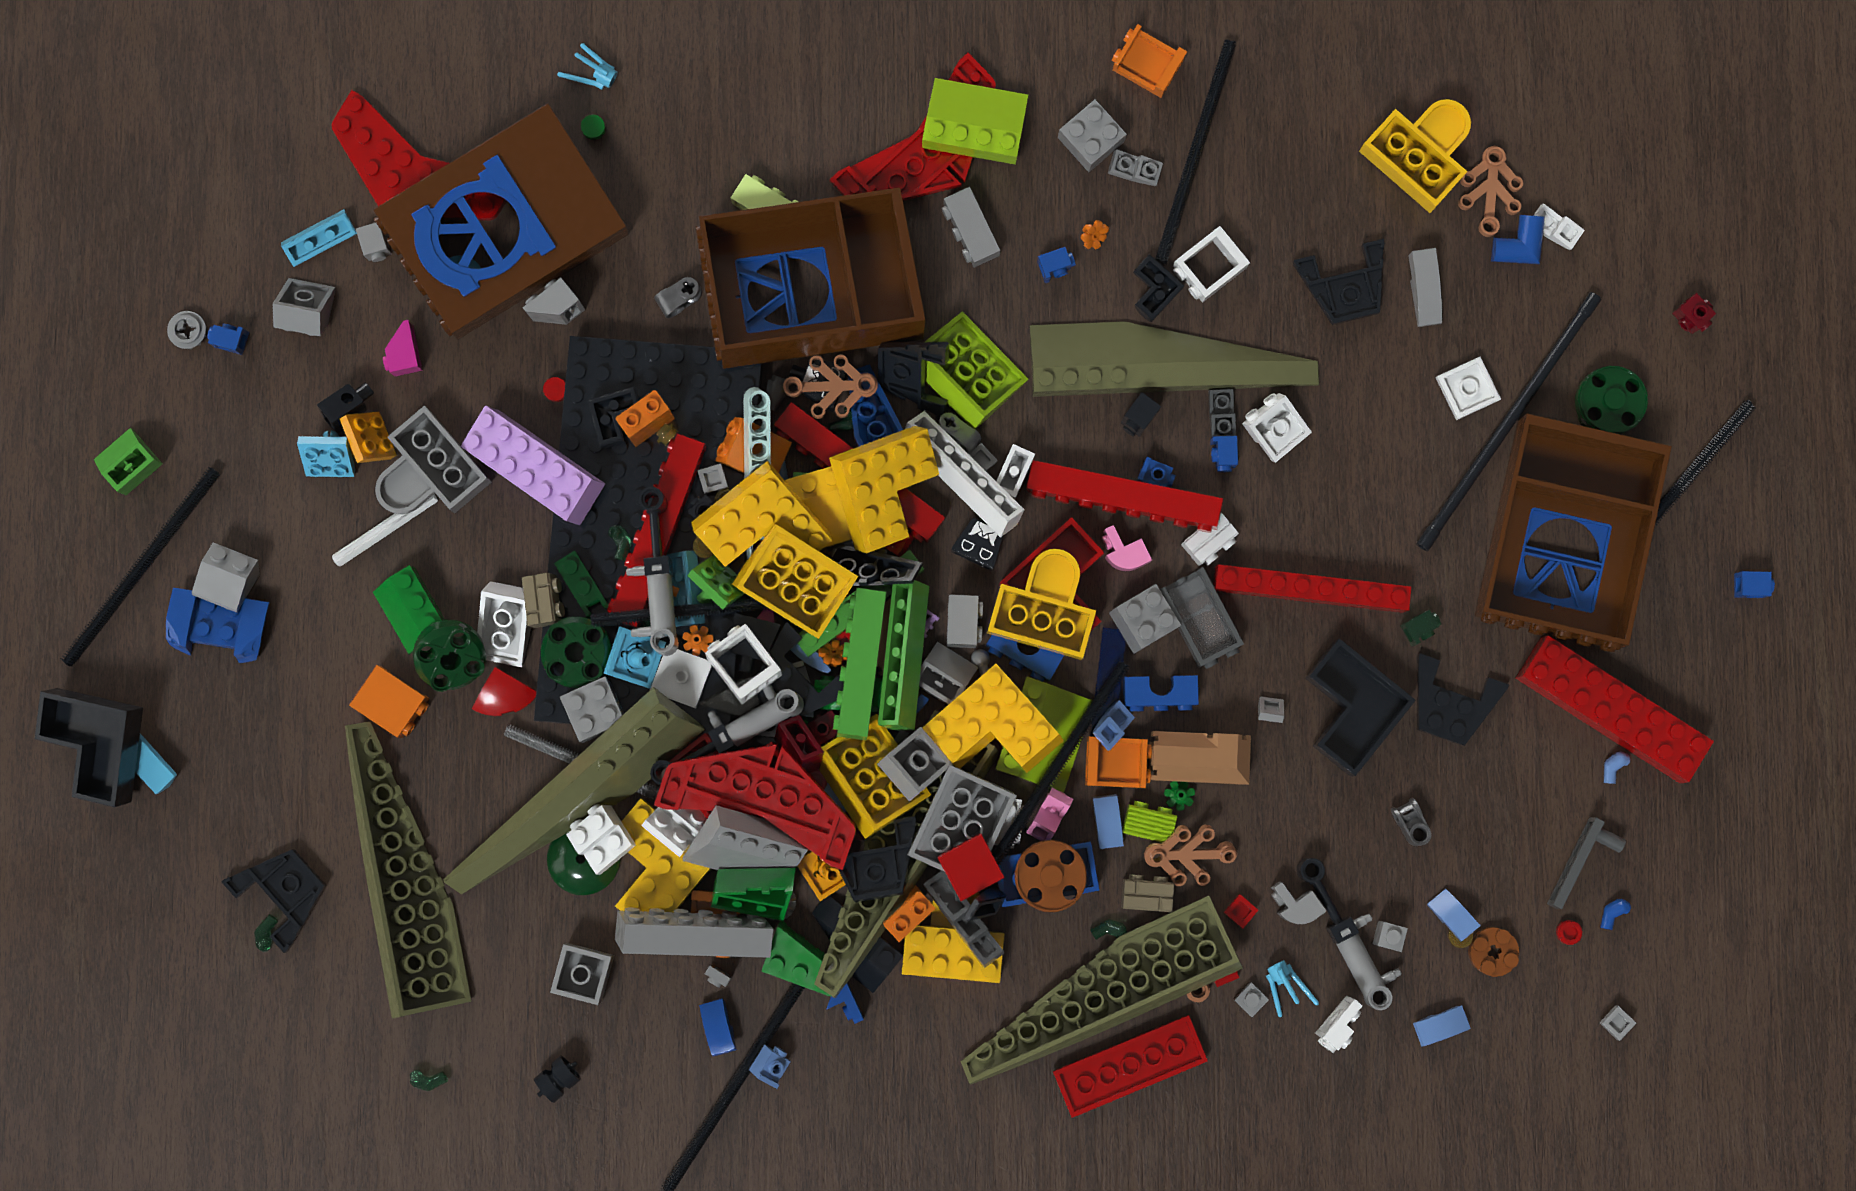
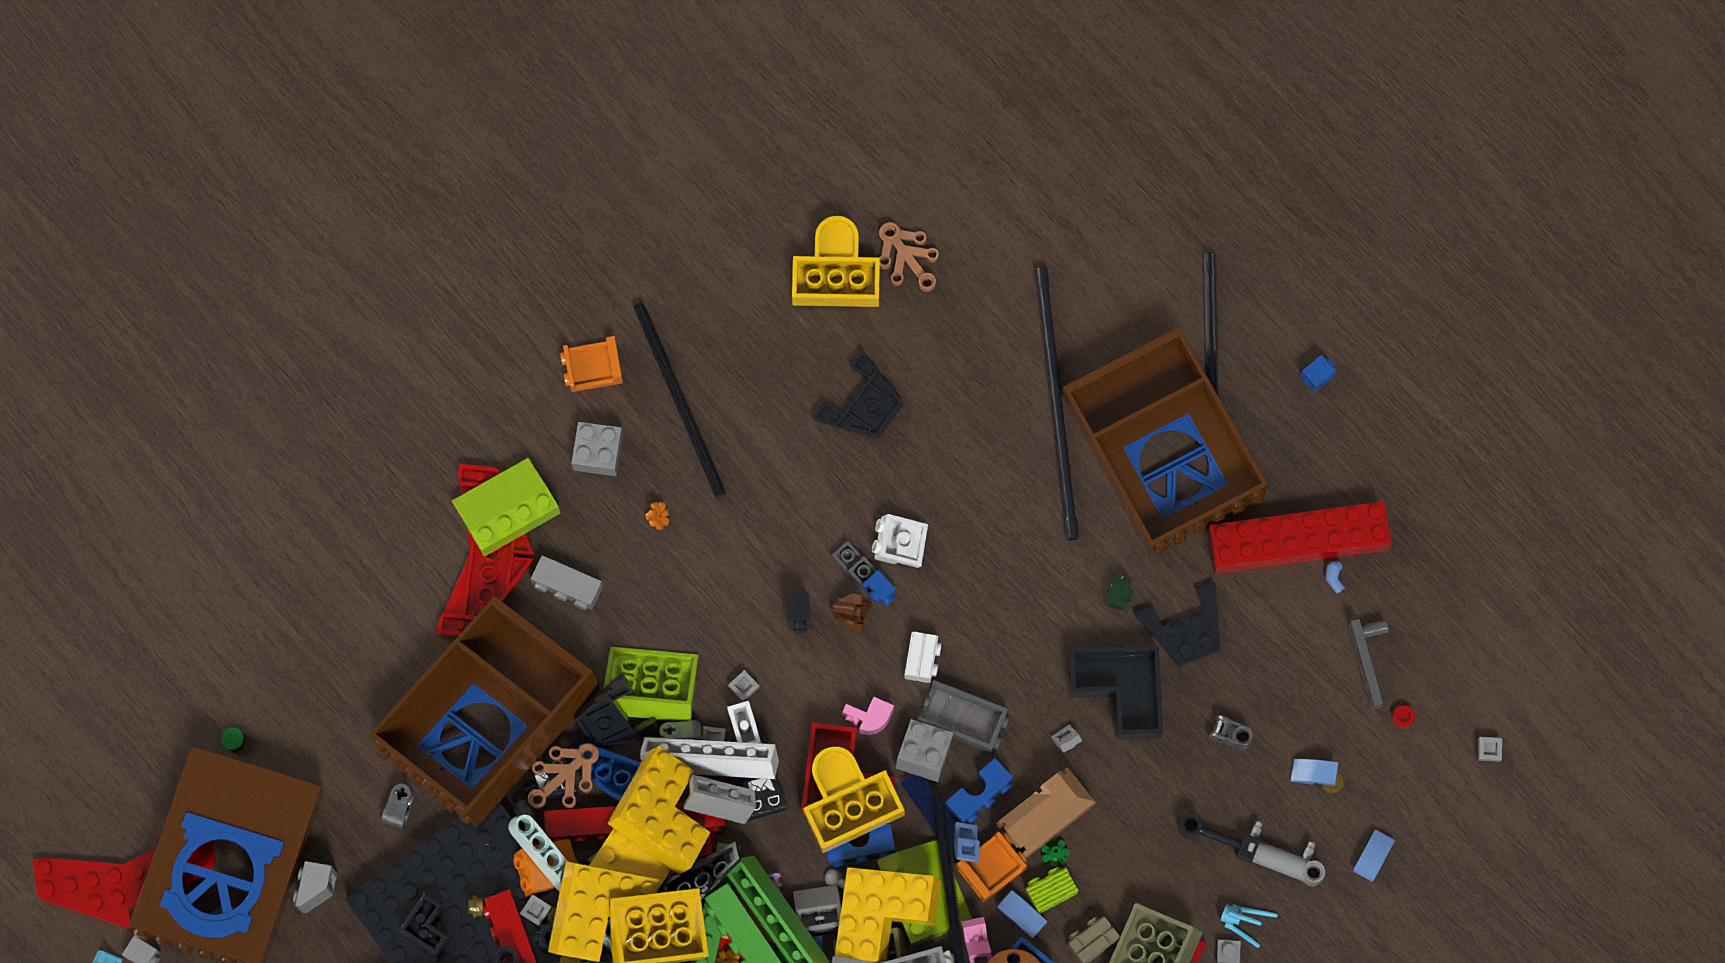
camera: 35 degrees left, 10 degrees down
red tile [543,377,565,402] -> none
medium azure plant [557,43,618,90] -> none
orange panel [616,390,675,447] -> none
yellowish green slope [731,174,798,210] -> none
clear green arm [829,407,853,434] -> none
light grey brick [947,595,983,648] -> none
red brick [1027,460,1223,533] -> none
olive wedge [1030,322,1319,397] -> none
blue brick [1037,247,1076,283] -> none
light grey slope [1108,149,1163,186] -> none
black brick [1133,254,1185,322] -> none
blue brick [1137,457,1175,488] -> none
nougat plant [1144,825,1237,886] -> none
white window [1173,226,1250,303] -> none
red brick [1213,564,1411,613] -> none
red plate [1223,894,1258,929] -> none
light grey brick [1271,882,1326,924] -> none
white plate [1315,996,1362,1053] -> none
light grey brick [1372,921,1408,952] -> none
light grey slope [1408,248,1442,327] -> none
white plate [1436,357,1501,420] -> none
dark orange plate [1468,927,1519,977] -> none
blue brick [1491,215,1545,265] -> none
white slope [1533,204,1585,250] -> none
dark green piece [1575,366,1648,435] -> none
blue arm [1600,899,1631,930] -> none
dark red brick [1672,293,1716,334] -> none
none -> light grey panel [684,775,756,824]
none -> light grey plate [728,670,760,702]
none -> reddish brown brick [832,592,872,634]

